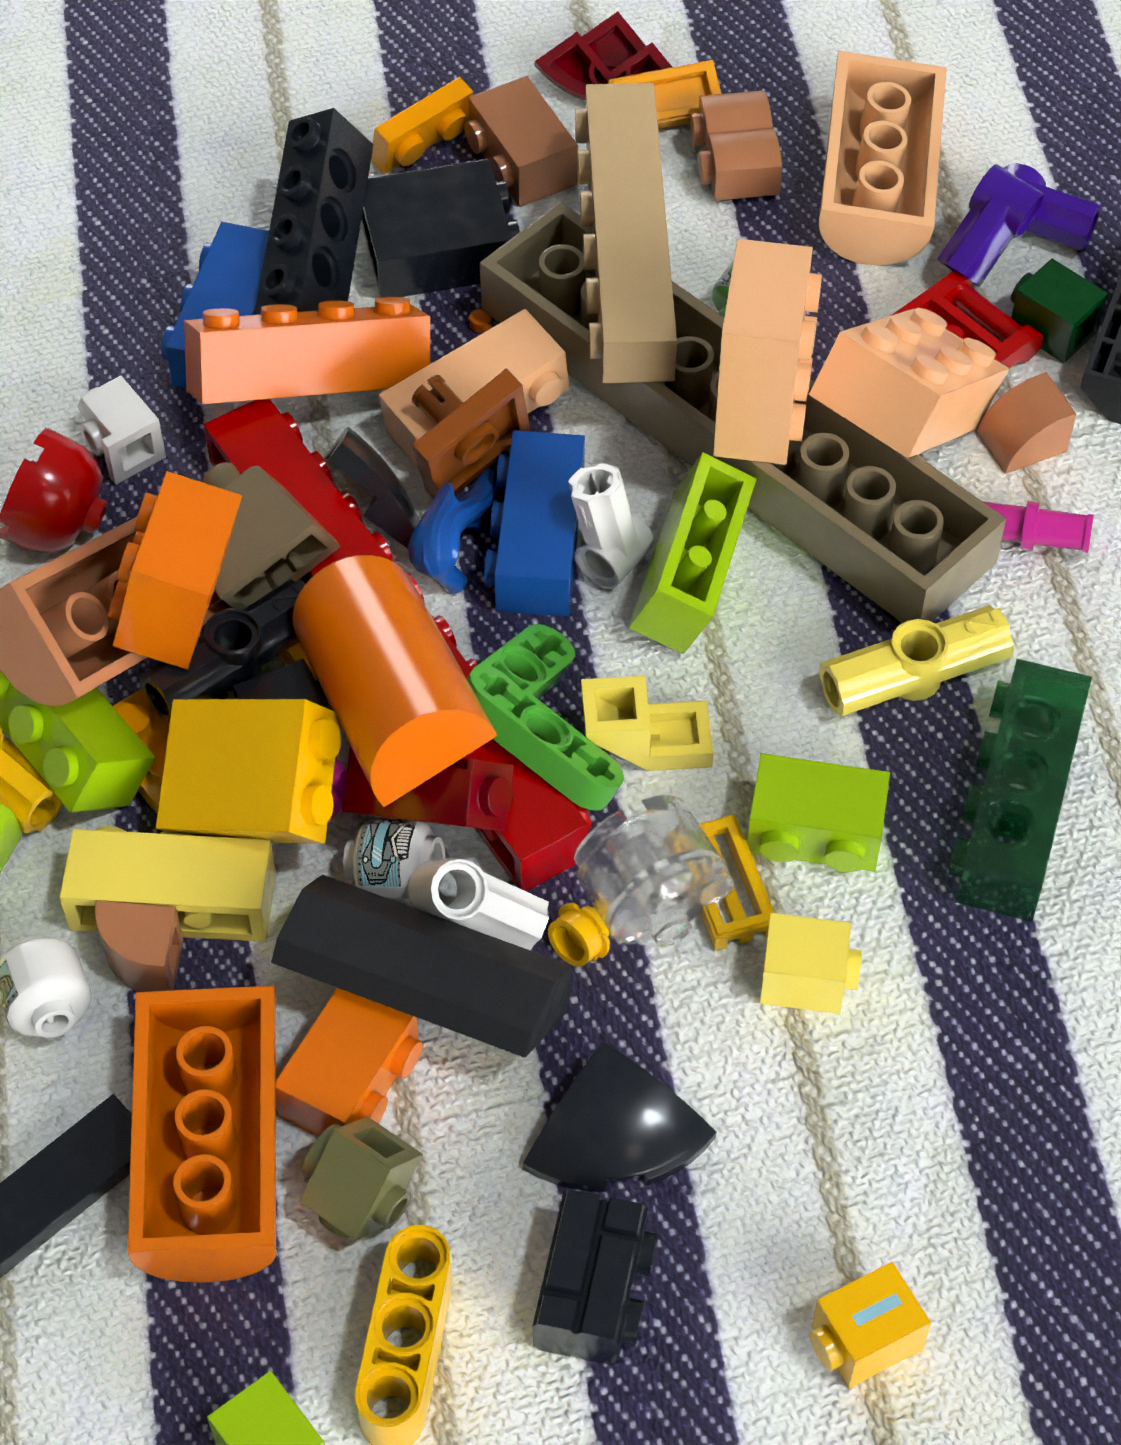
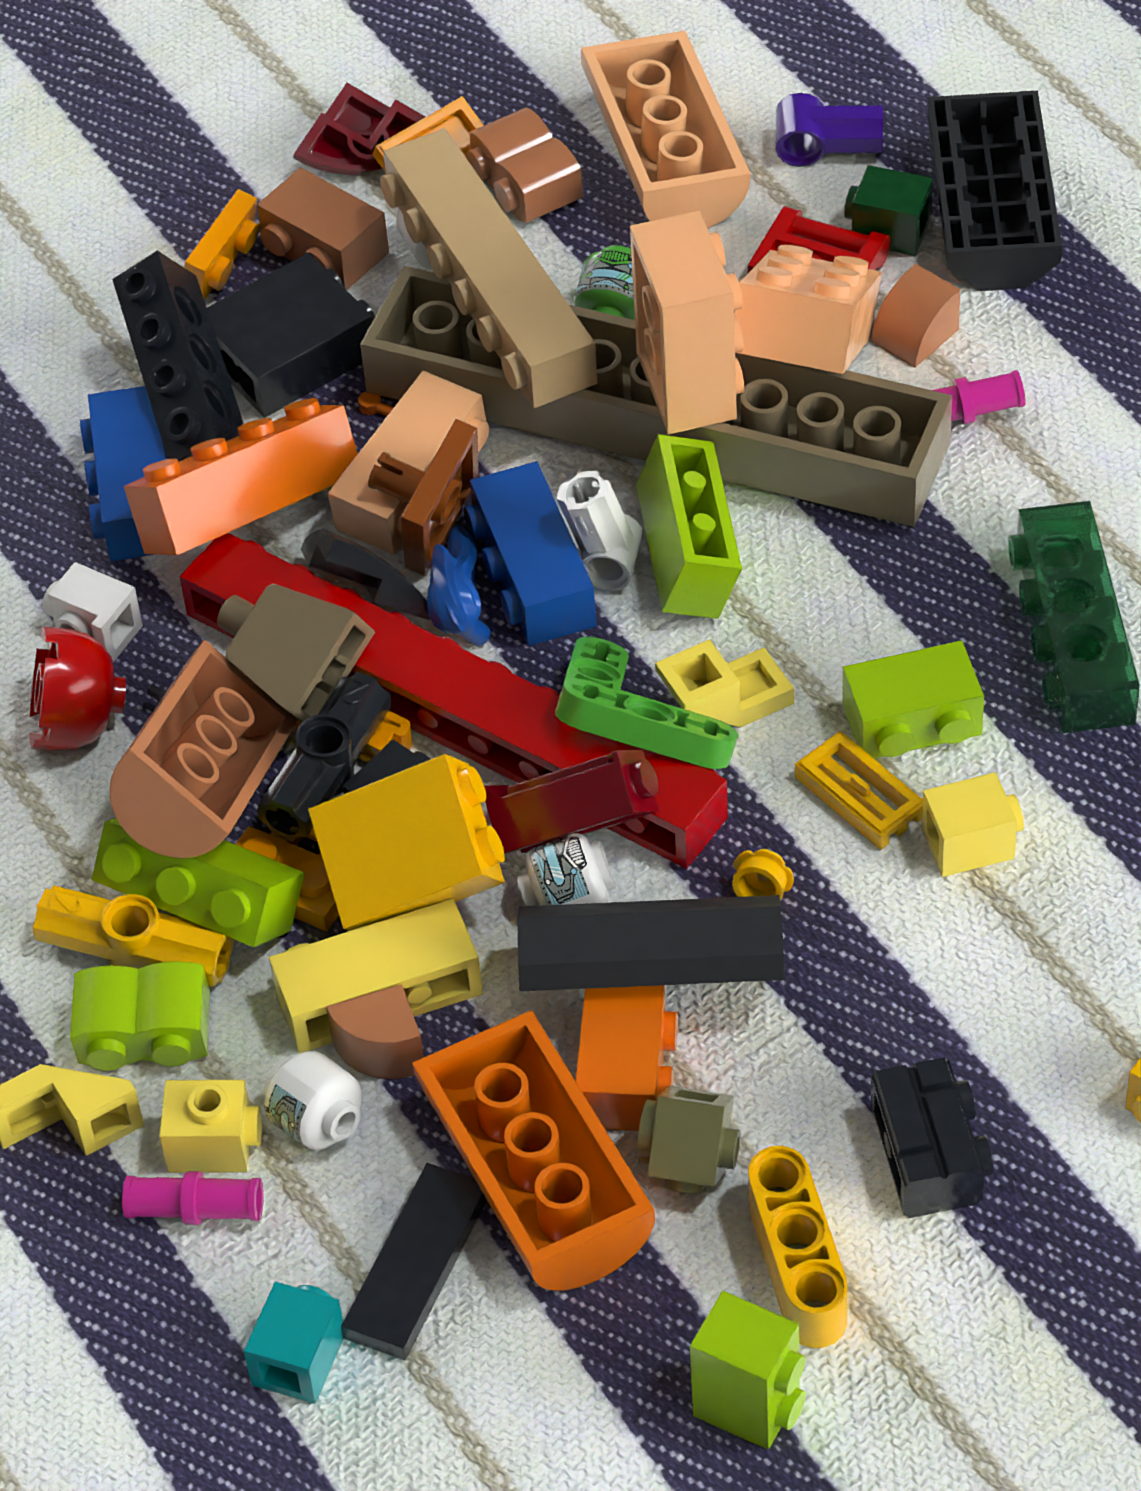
camera: 20 degrees left, 5 degrees down
orange brick [107,471,243,670] -> none
orange brick [292,555,498,807] -> none
white piece [408,859,549,950] -> none
black brick [523,1041,717,1192] -> none
clear brick [574,795,734,948] -> none
light yellow piece [819,605,1014,716] -> none
dark purple piece [937,164,1045,287] -> none

